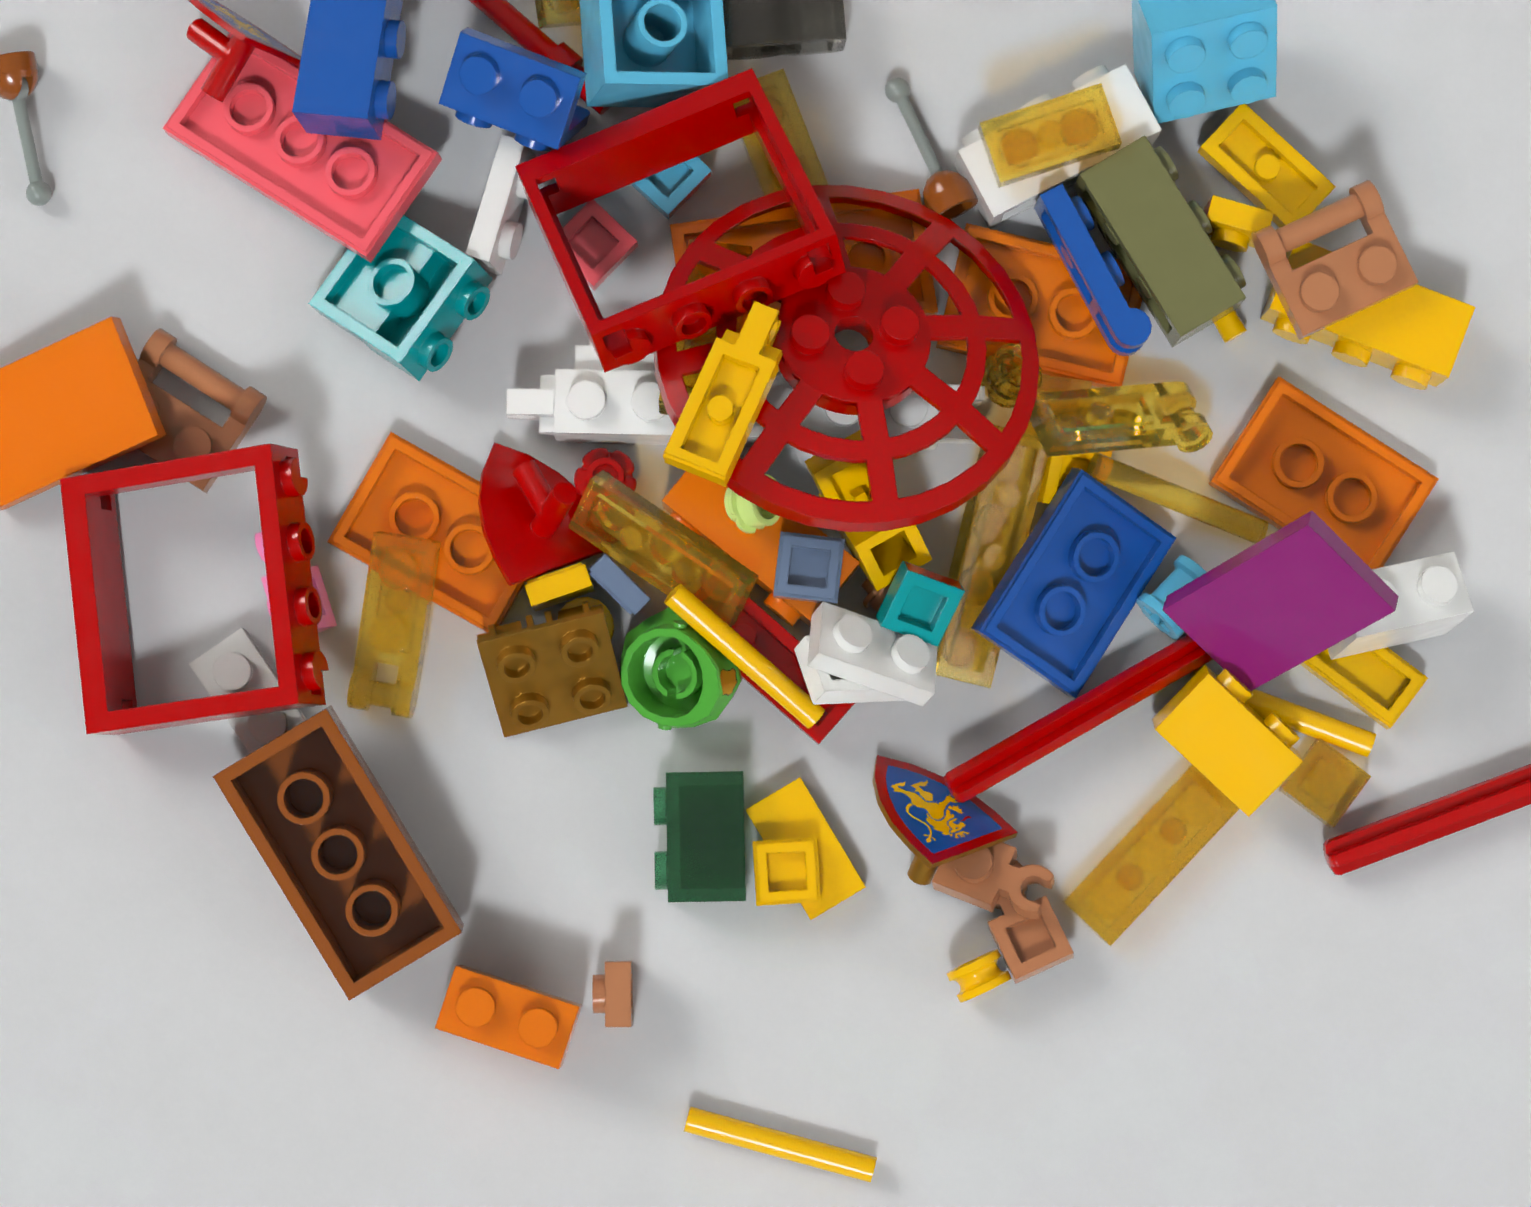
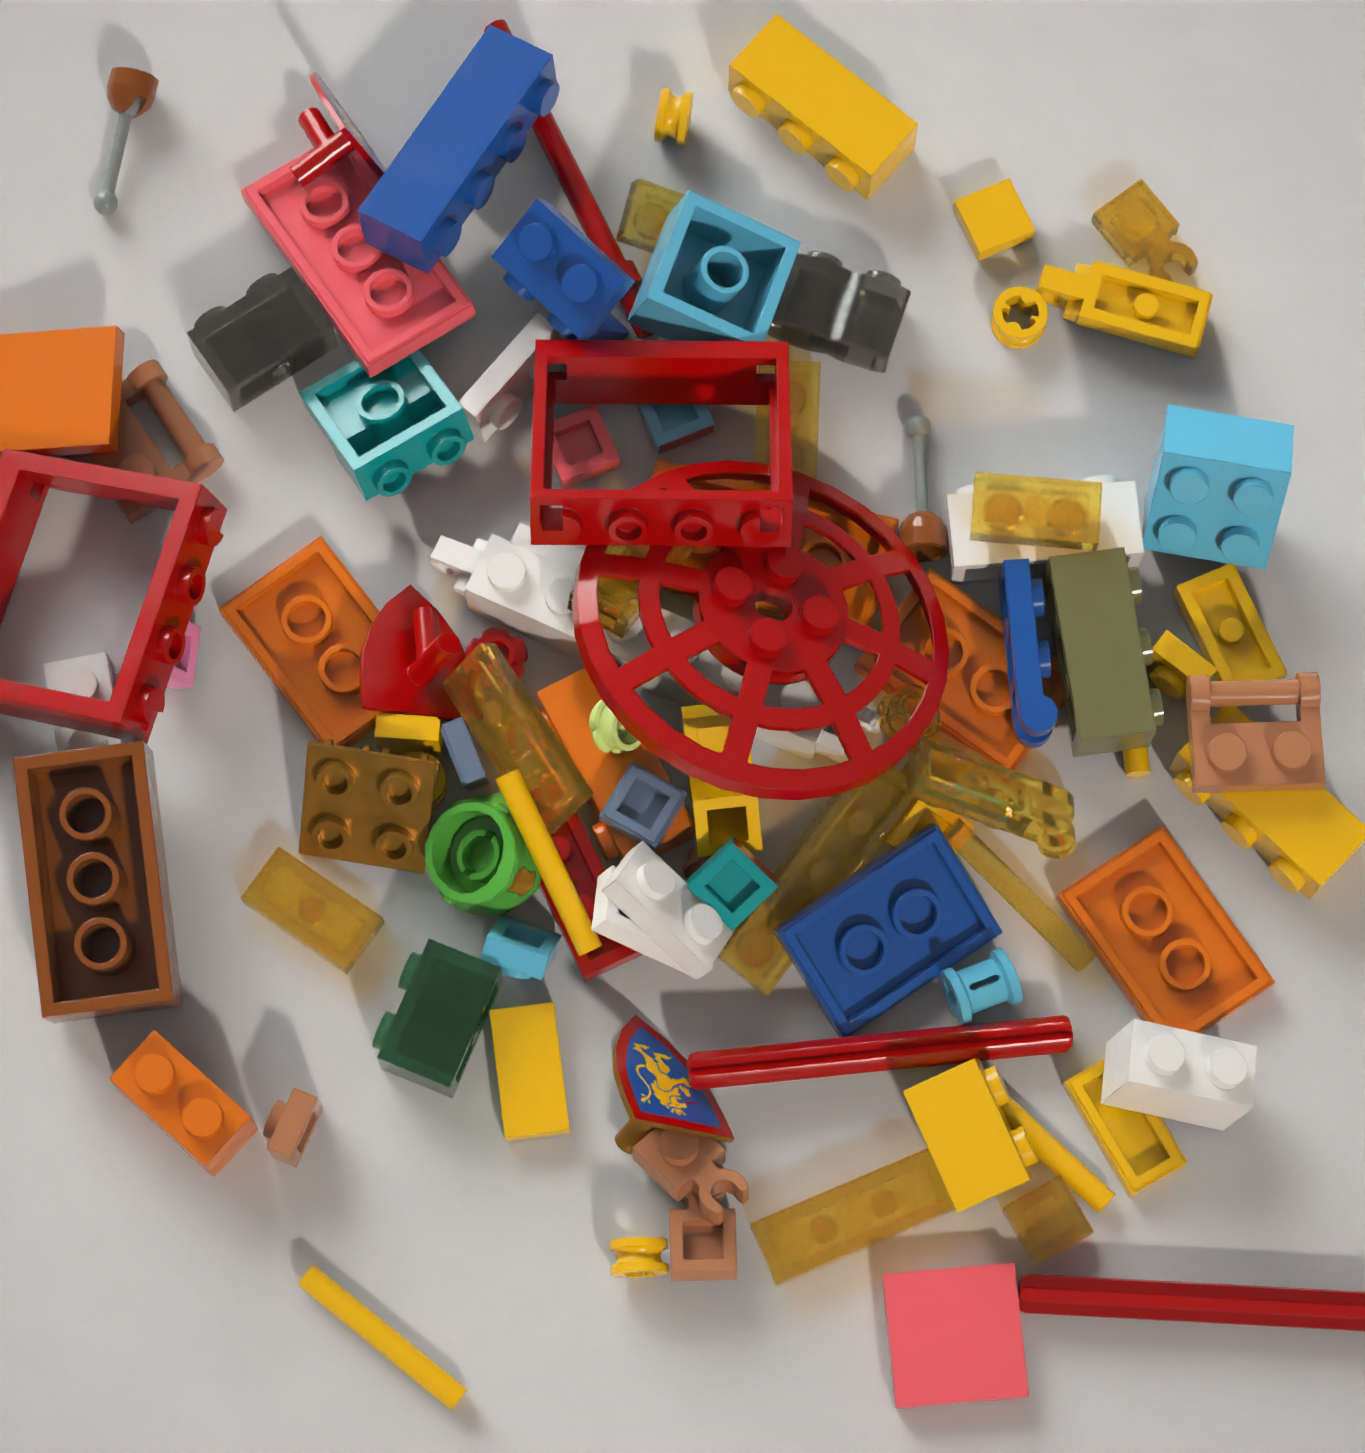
camera: 30 degrees right, 10 degrees down
clear yellow plate [347,531,441,718] -> none
yellow hinge [663,301,782,487] -> none
yellow tile [752,837,821,906] -> none
magenta tile [1163,511,1399,691] -> none
none -> clear smoke brick [187,267,338,412]
none -> clear yellow plate [240,846,385,975]
none -> medium azure plate [480,915,562,980]
none -> coral tile [882,1263,1029,1409]

